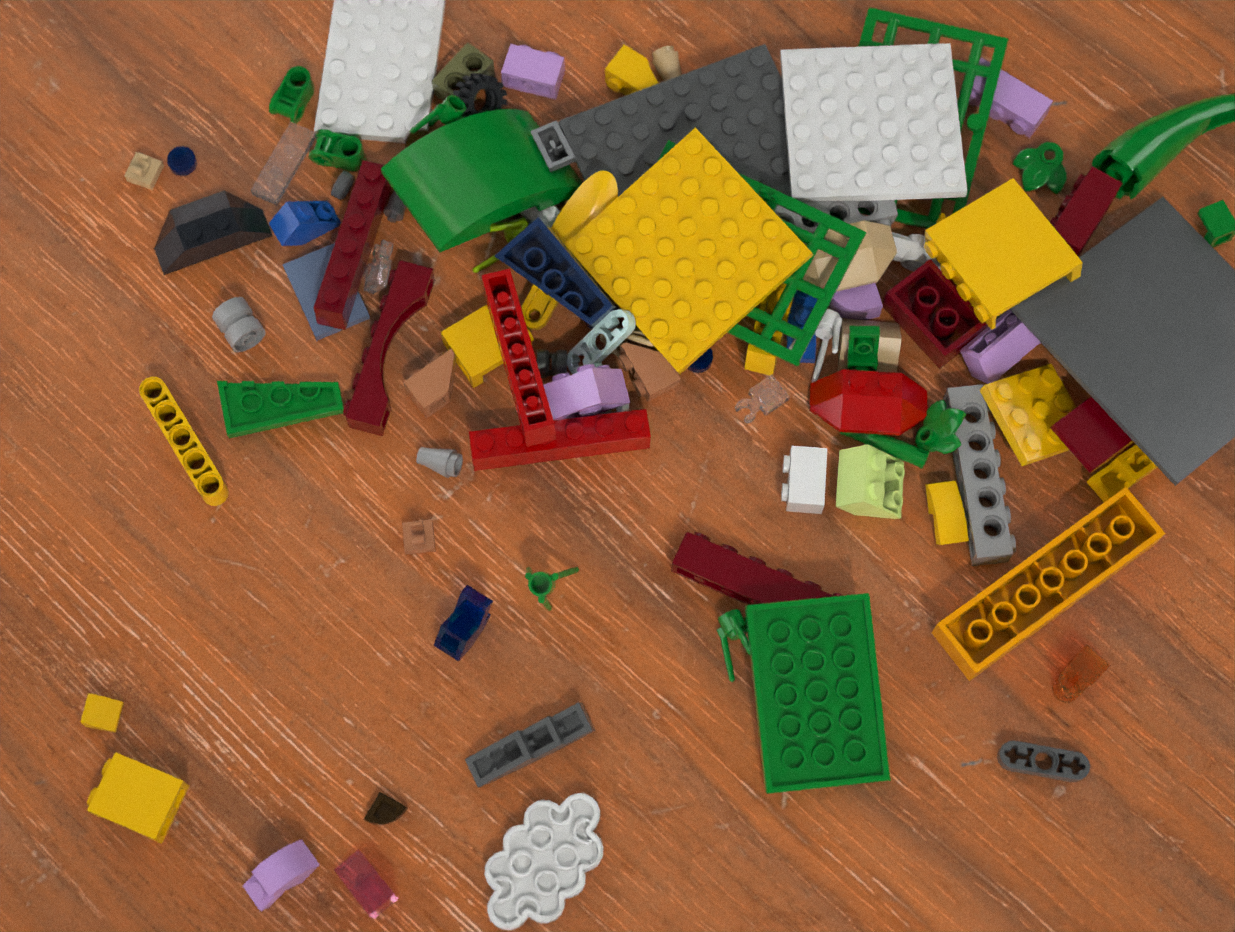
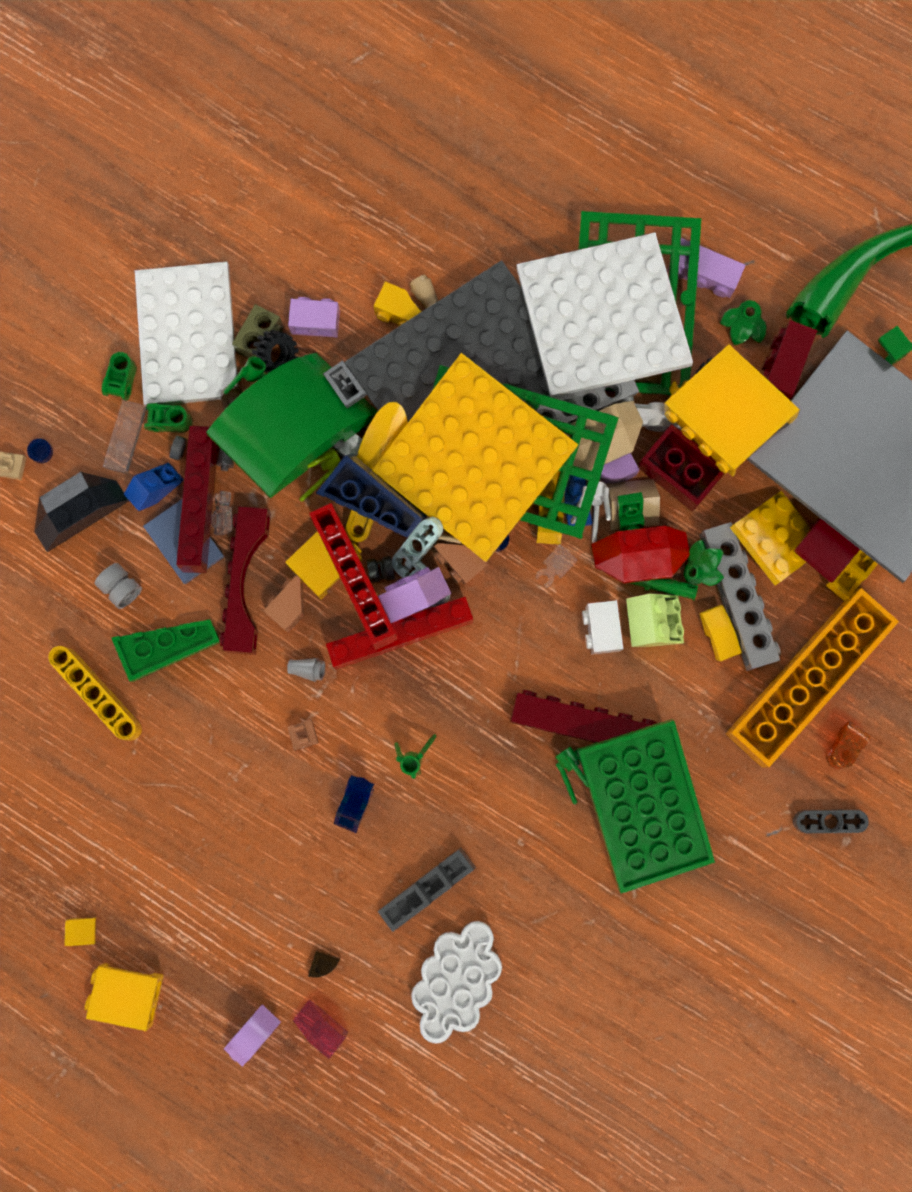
camera: 10 degrees left, 10 degrees up
lavender brick [960,309,1041,384] -> none

